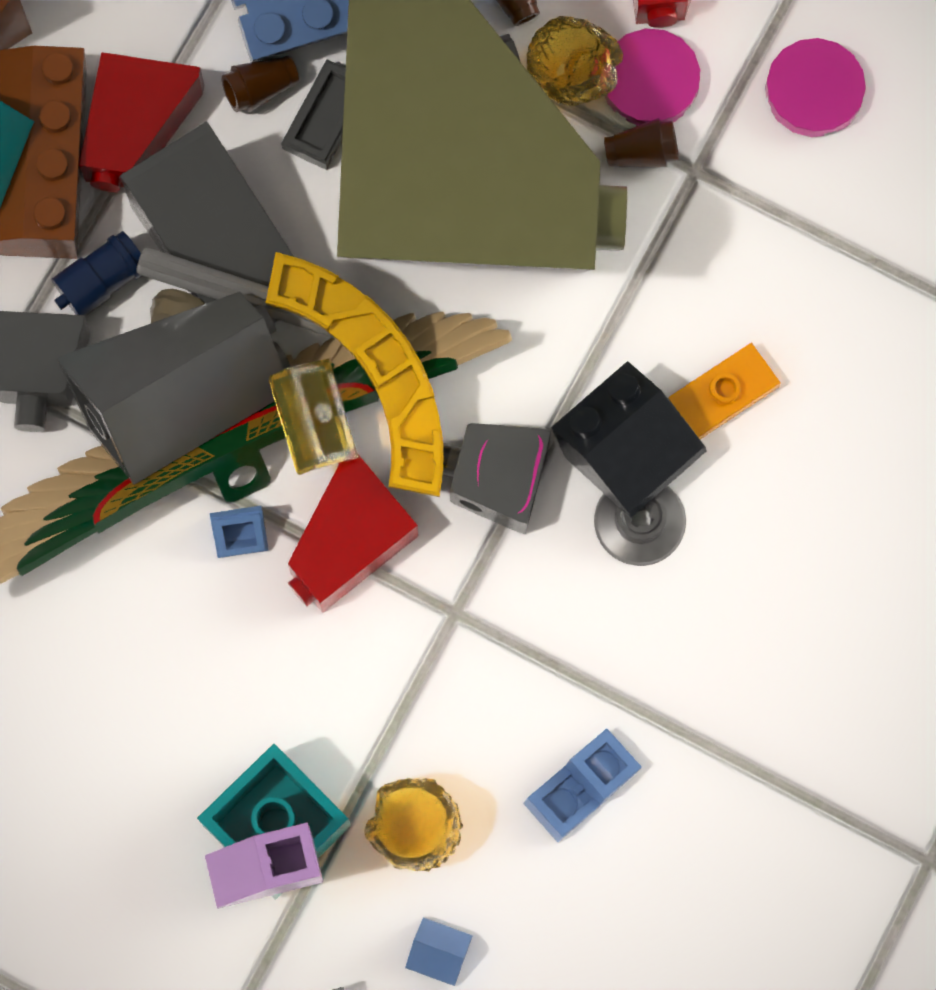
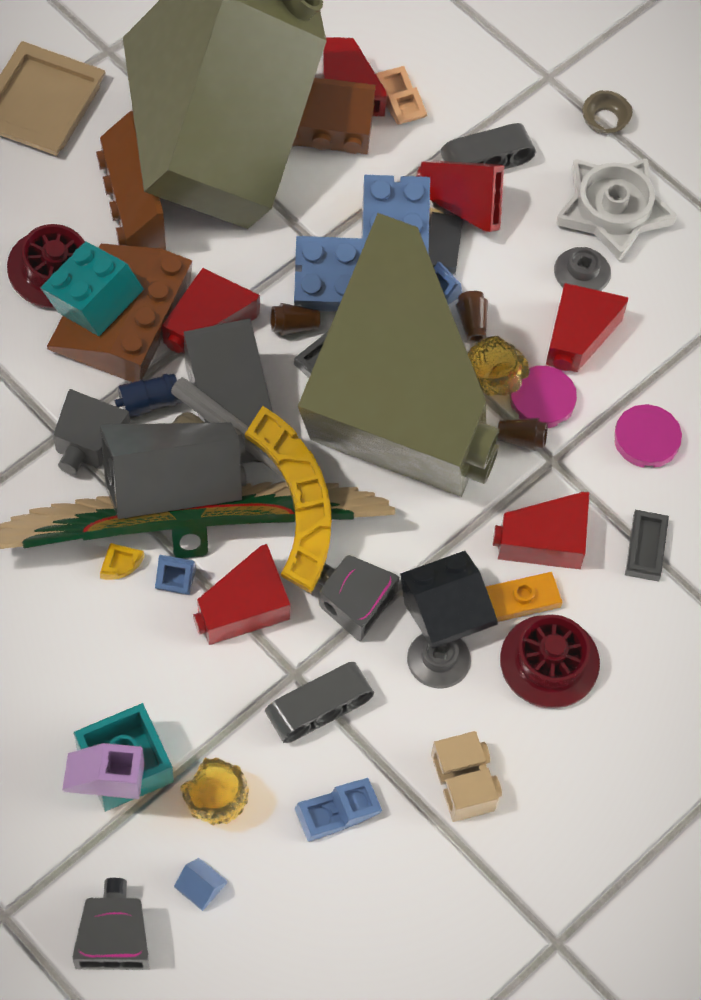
camera: 15 degrees right, 15 degrees down
clear yellow slope [269,358,359,475] -> none
none -> yellow tile [100,543,144,580]
none -> dark grey beam [265,662,374,743]
none -> tan piece [431,731,502,822]
none -> red slope [492,492,590,570]
none -> dark red piece [500,614,600,708]
none -> dark grey tile [625,509,669,582]

